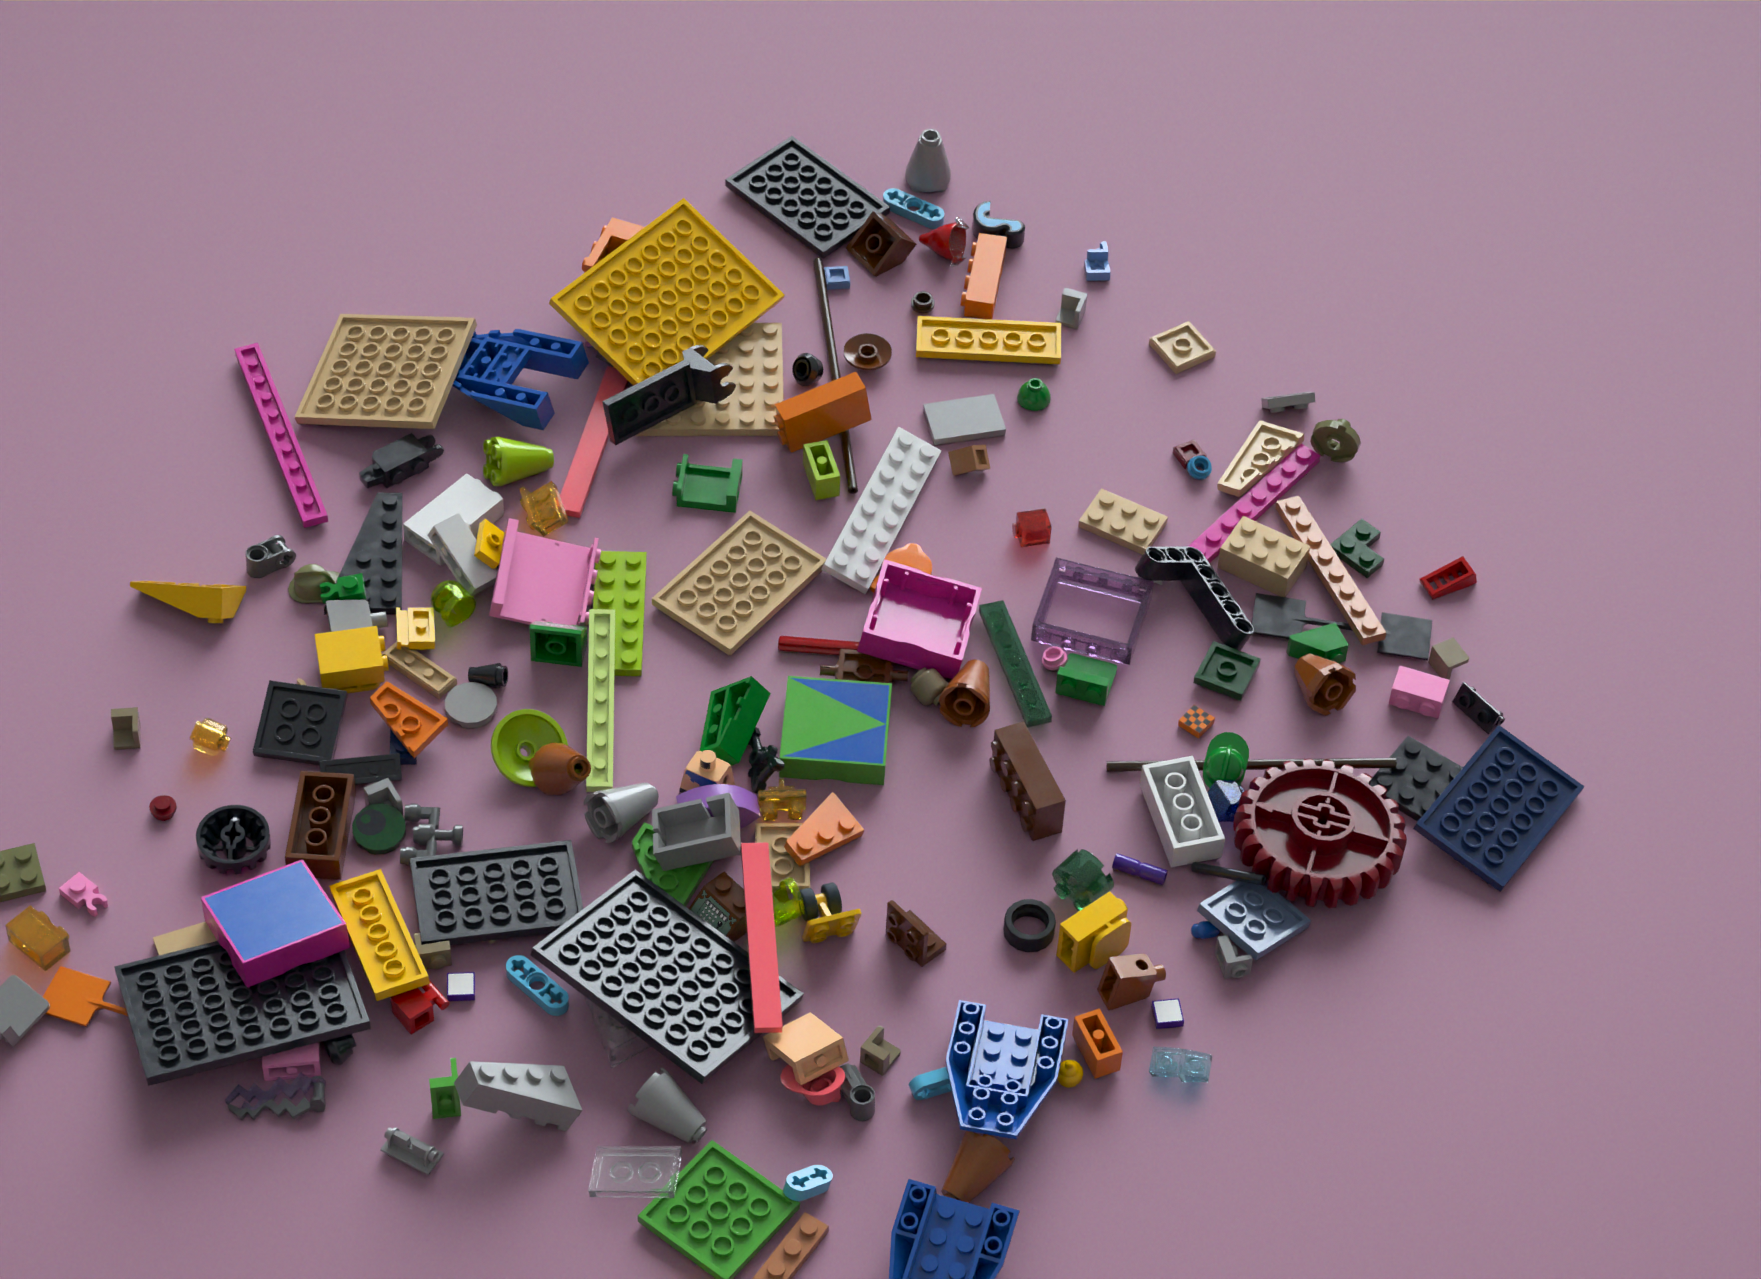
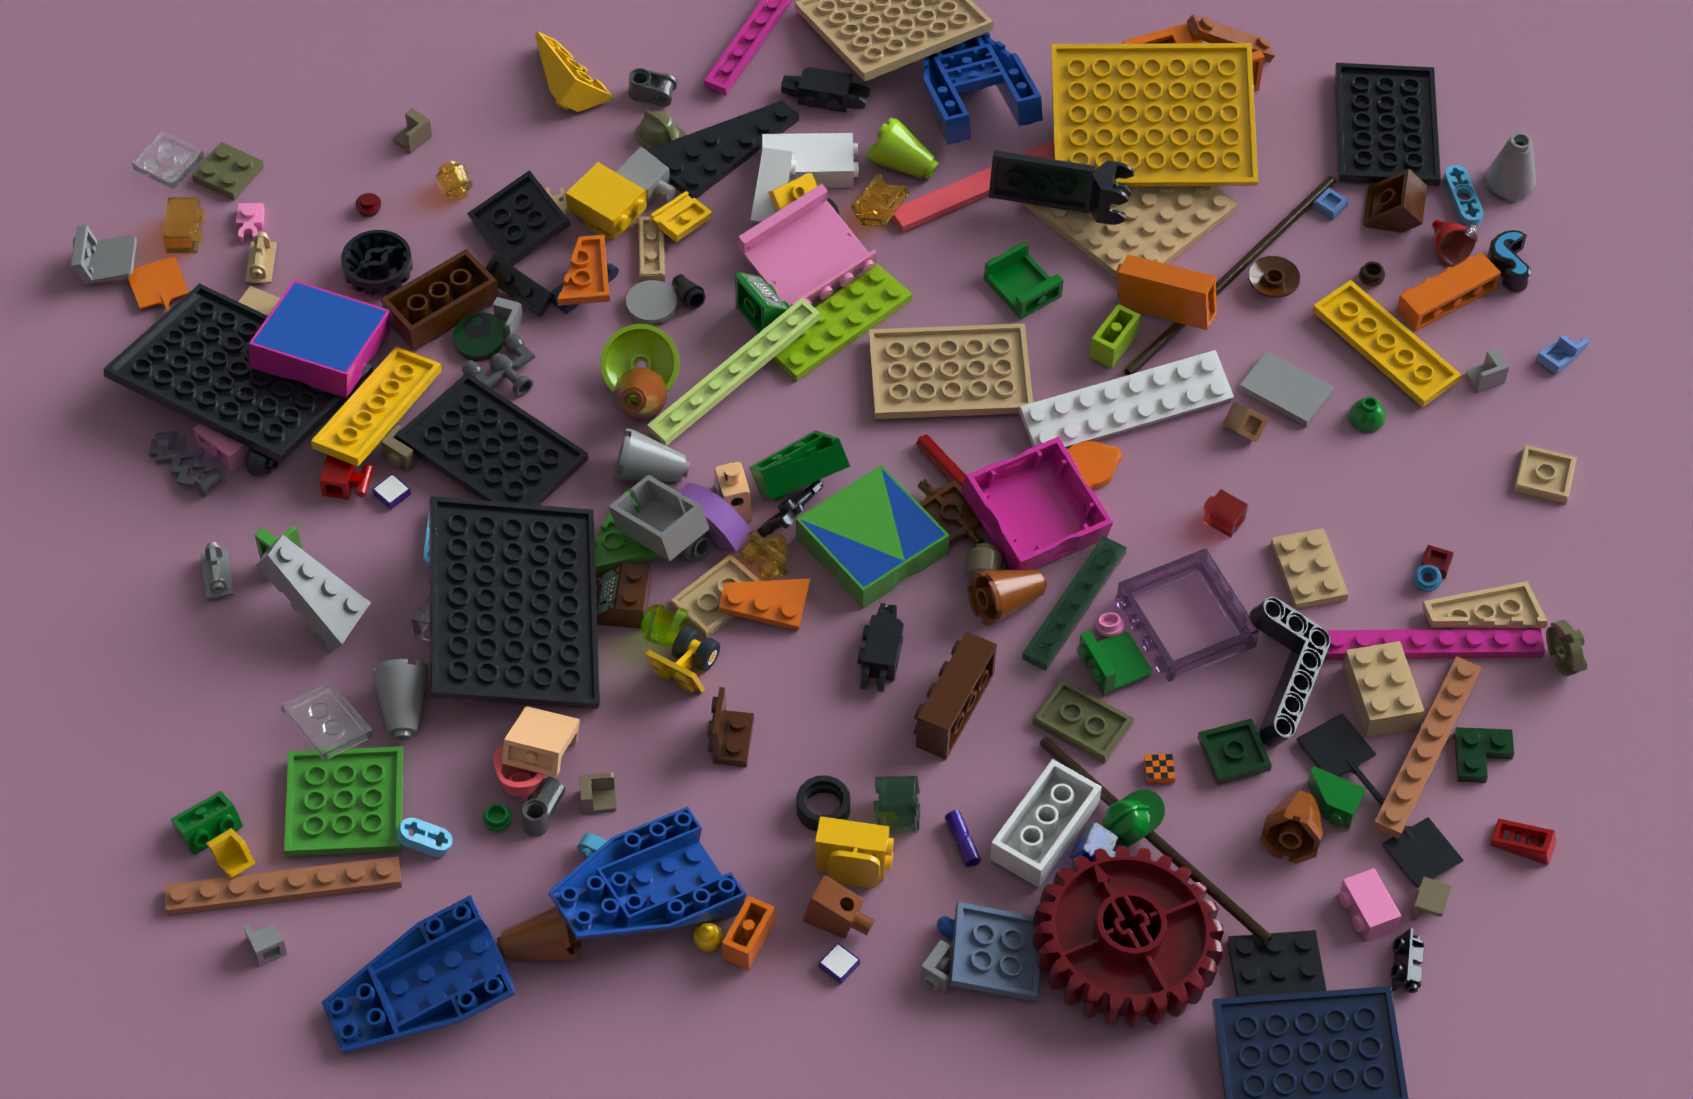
camera: 50 degrees right, 5 degrees up
green plate [320,573,366,604] -> none
clear neon green helmet [430,580,476,627] -> none
coral tile [741,842,783,1033] -> none
black cone [792,353,824,386] -> none
clear light blue slope [1149,1047,1212,1082] -> none
black piece [1191,862,1266,886] -> none
light grey plate [1261,392,1316,412] -> none
none -> tan hinge [245,232,277,283]
none -> green plate [483,803,512,832]
none -> black hinge [857,603,904,692]
none -> olive tile [1032,679,1134,764]
none -> dark orange plate [1187,14,1275,63]

